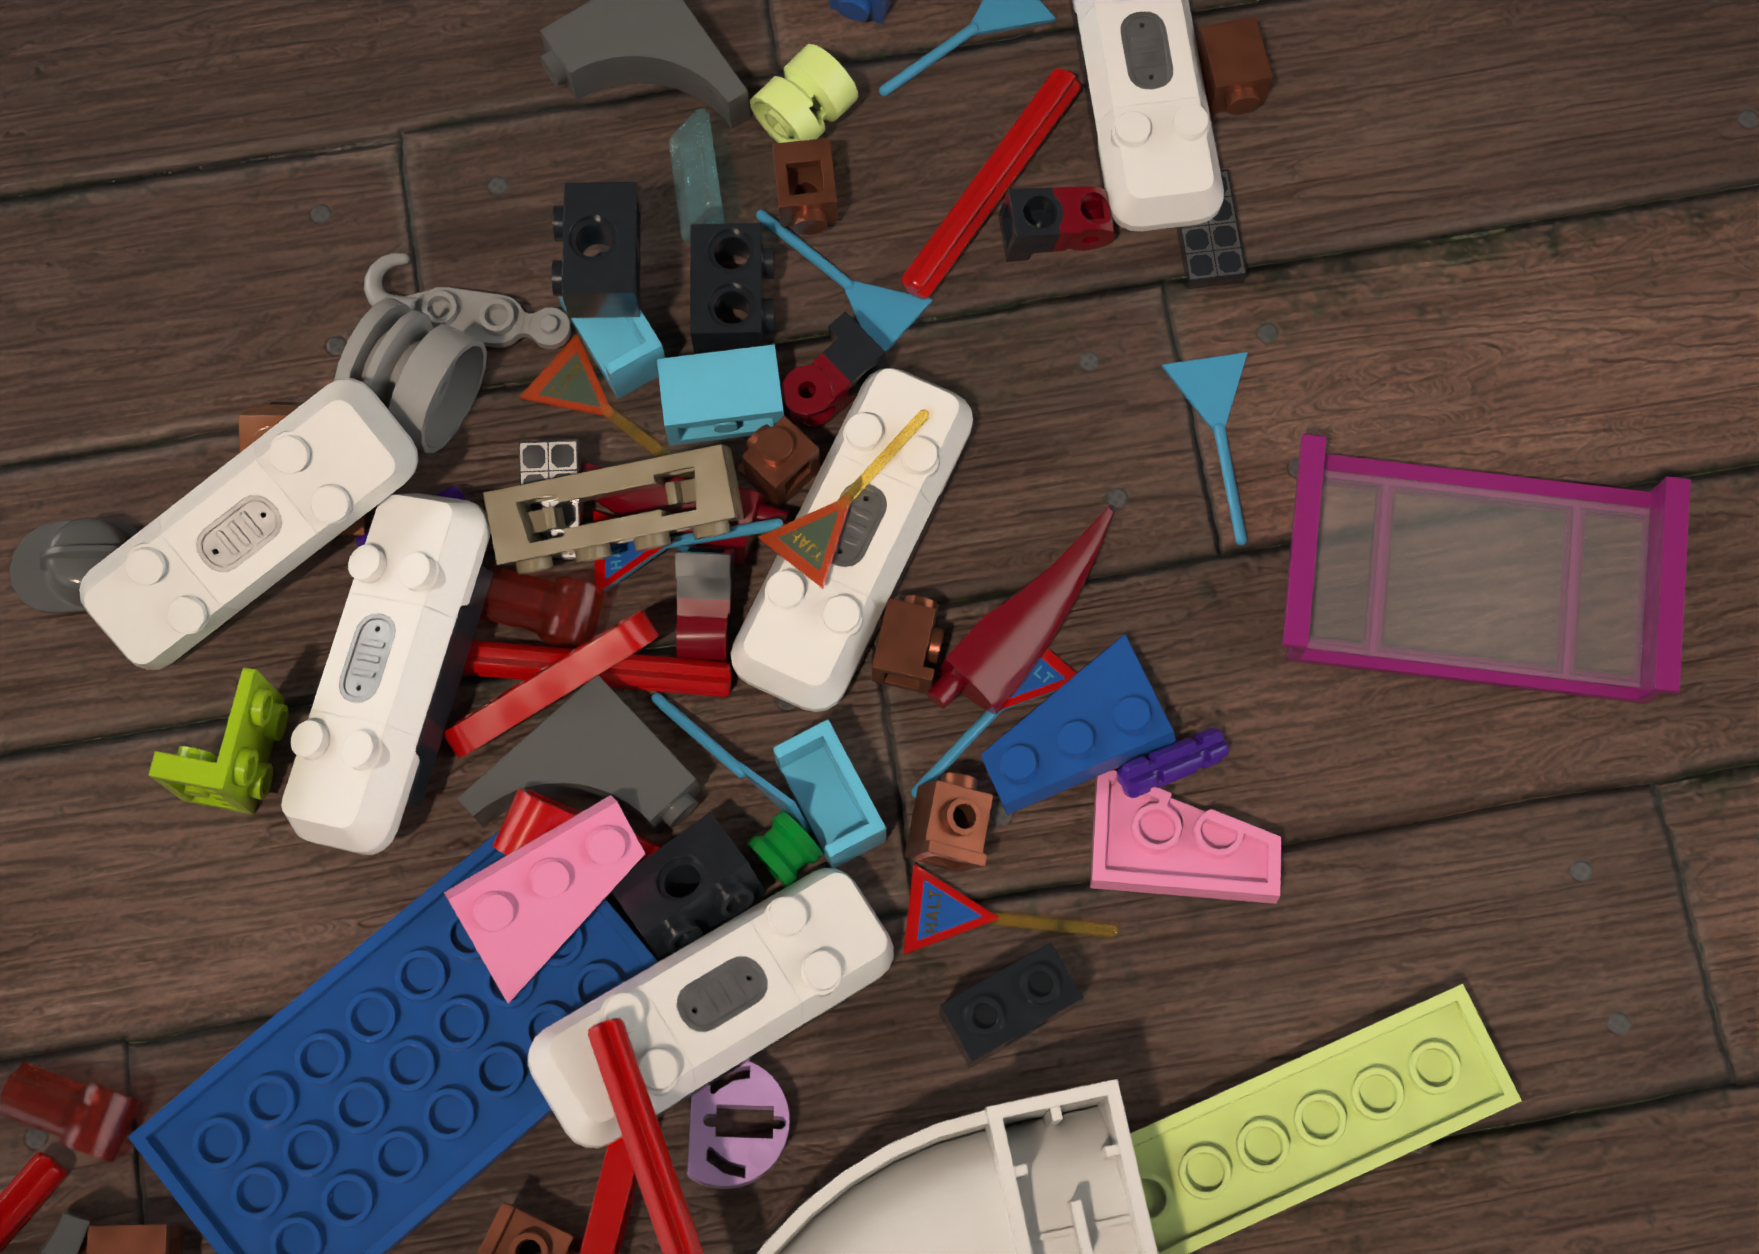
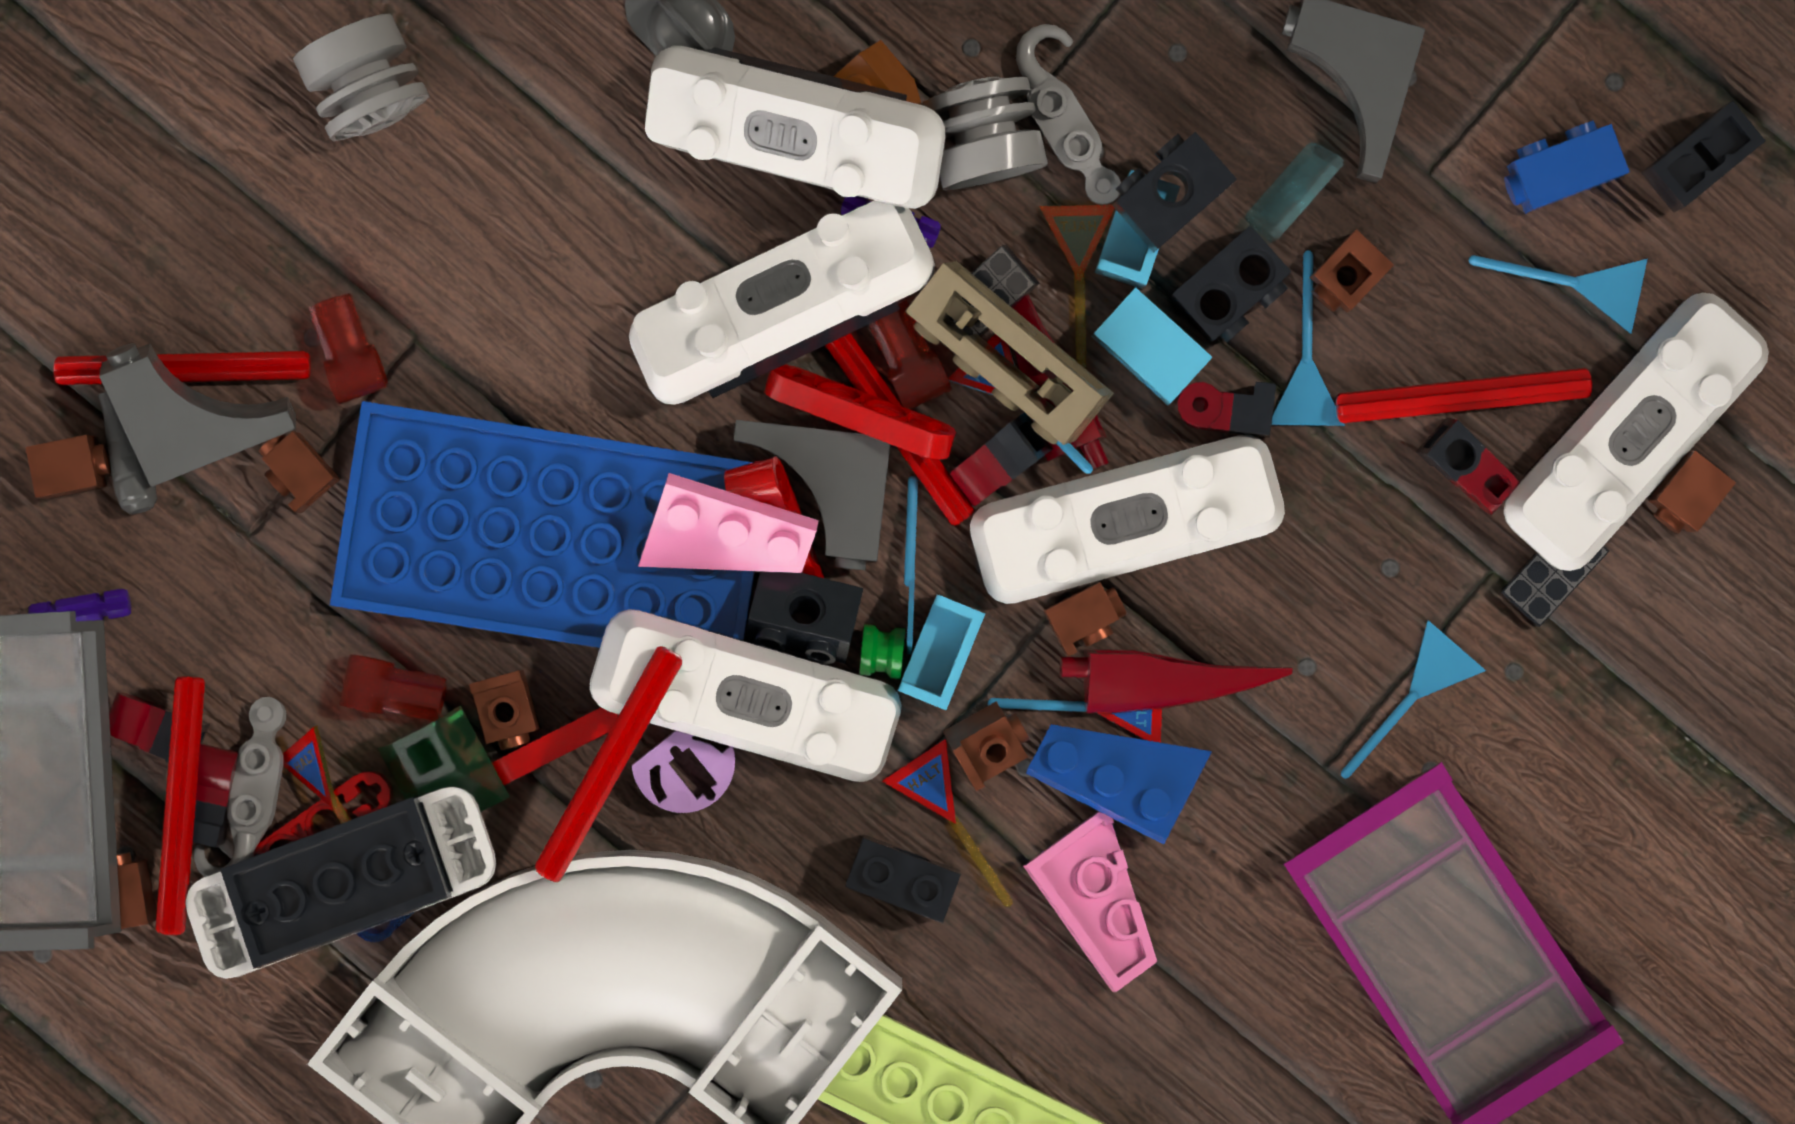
camera: 50 degrees right, 15 degrees up
lime bracket [148,667,289,815] -> none
copper brick [737,416,820,509] -> none
yellowish green wheel [750,44,858,143] -> none
piece [758,409,929,589] -> none
dark purple axle [1116,728,1229,798] -> none

